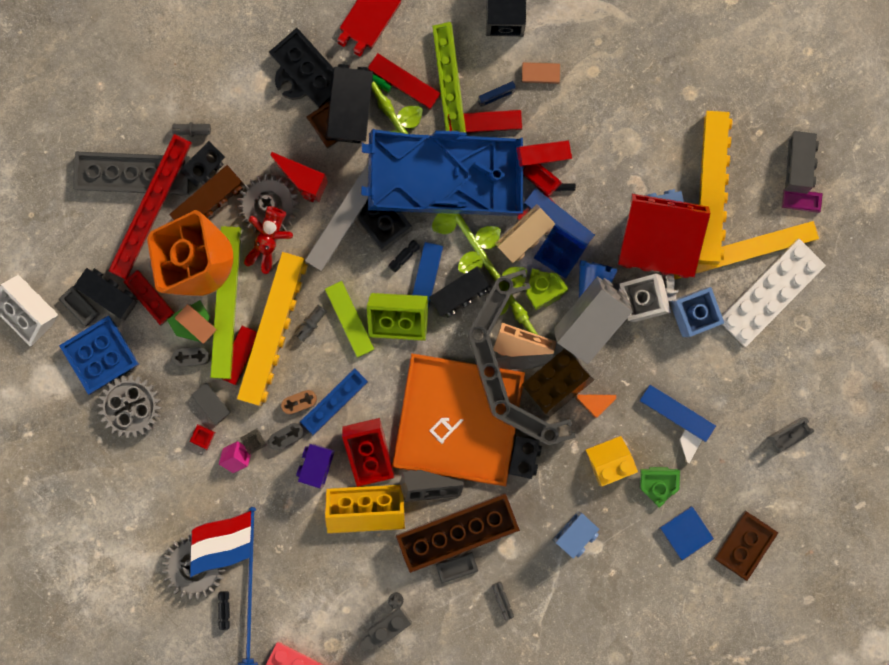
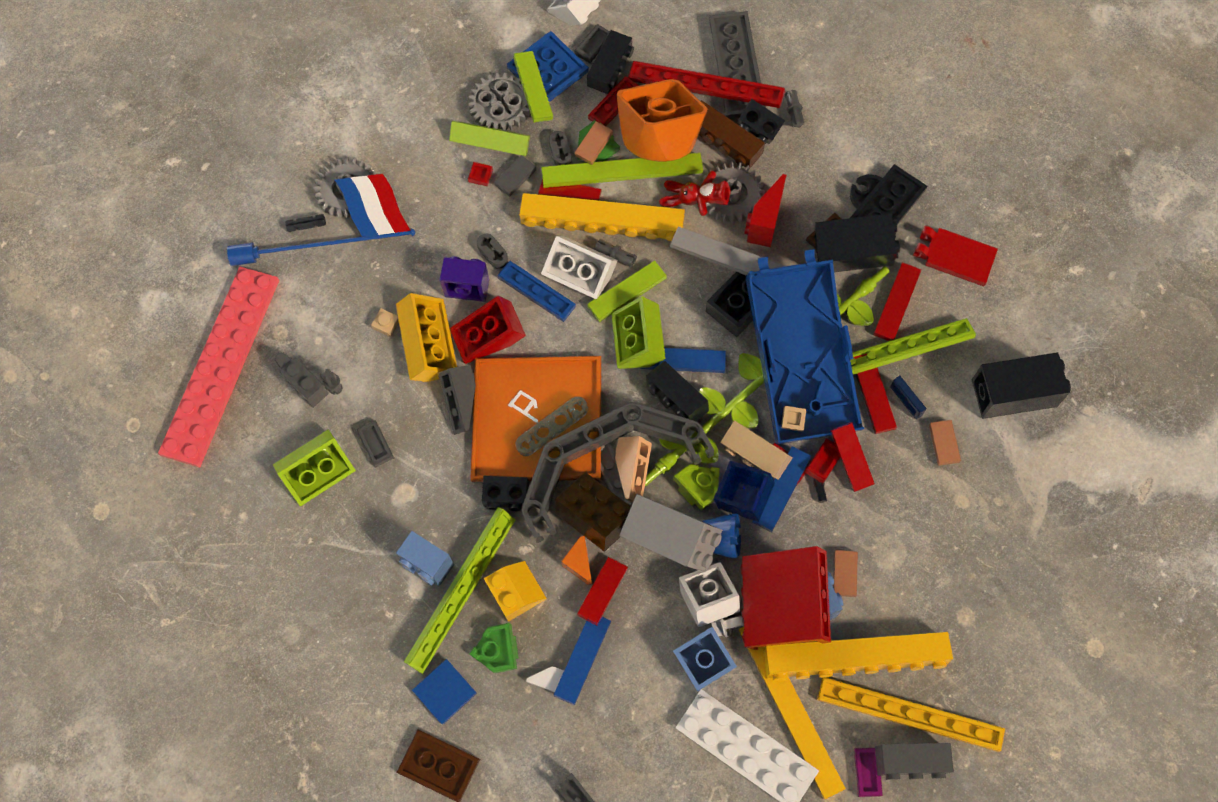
camera: 85 degrees right, 15 degrees down
dark pink panel [219,441,252,473] -> none
clear smoke tile [240,428,267,455] -> none
medium nougat beam [281,390,317,414] -> none
green animal [372,74,392,93] -> none
black axle [388,240,420,272] -> none
reddish brown brick [396,493,520,573] -> none
dark grey axle [492,582,514,620] -> none
none -> lime slope [273,429,356,507]
none -> tan plate [371,308,399,337]
none -> lime tile [404,507,516,674]
none -> lime tile [449,120,530,156]
none -> lime tile [513,51,553,123]
none -> clear light blue beam [515,397,588,456]
none -> white slope [541,236,618,299]
none -> red tile [577,557,628,626]
none -> tan plate [781,406,806,431]
none -> yellow tile [817,678,1005,752]
none -> nougat tile [833,550,858,597]

